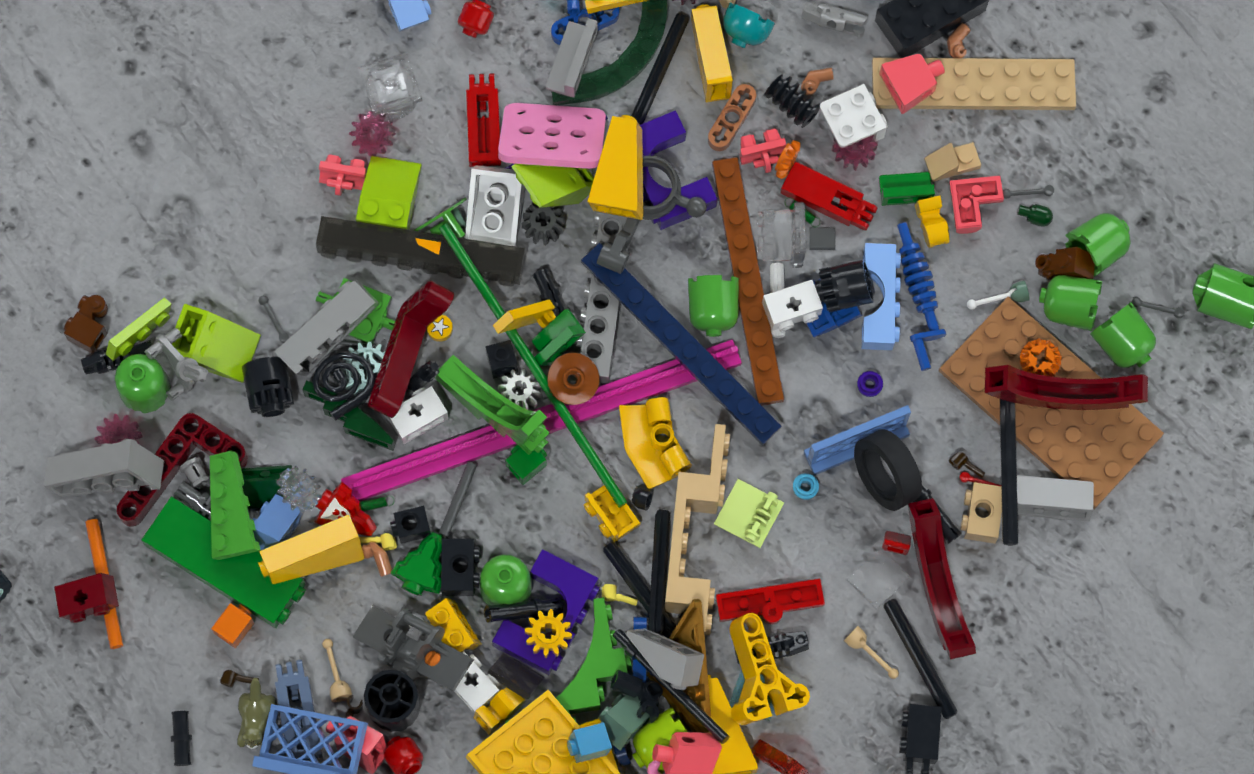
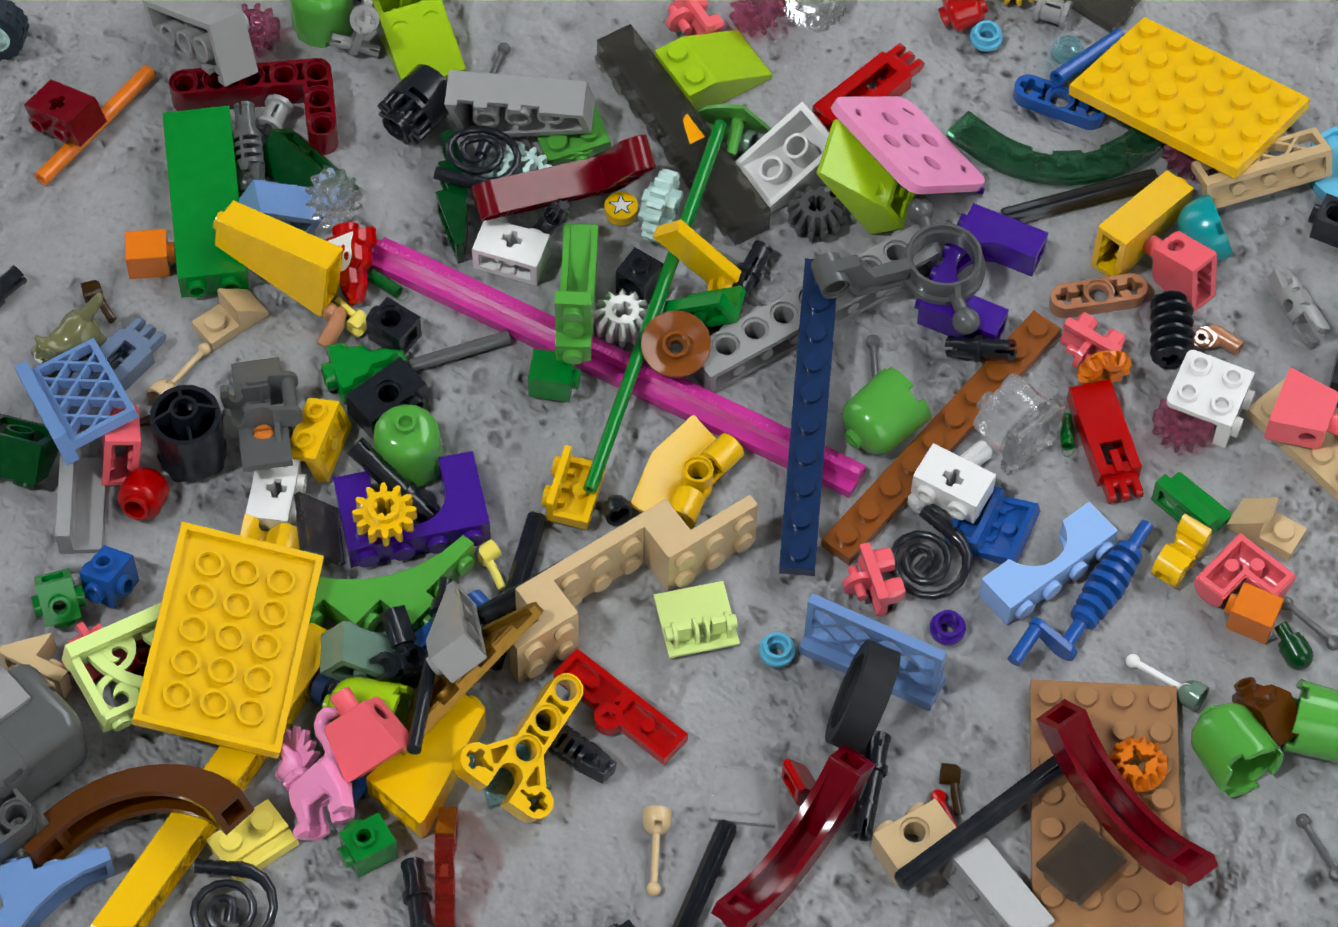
camera: 50 degrees right, 15 degrees down
bright green wing [210,451,261,560] -> none
light grey panel [546,18,598,98] -> none
dark azure brick [567,723,612,763] -> none
yellow slope [587,115,643,220] -> none
dark grey piece [809,228,836,250] -> none
black gear [815,259,874,312] -> none
bright green cylinder [1090,302,1156,368] -> none
none -> tan slope [191,288,269,351]
none -> light aqua gear [638,168,683,243]
none -> coral hips [842,542,906,616]
none -> dark grey hinge [866,335,880,378]
none -> black piece [890,505,973,600]
none -> black pin [945,334,1017,362]
none -> medium azure plate [970,20,1003,52]
none -> clear smoke piece [1036,820,1127,906]
none -> coral torso [1143,231,1217,313]
none -> orange brick [1224,582,1284,645]

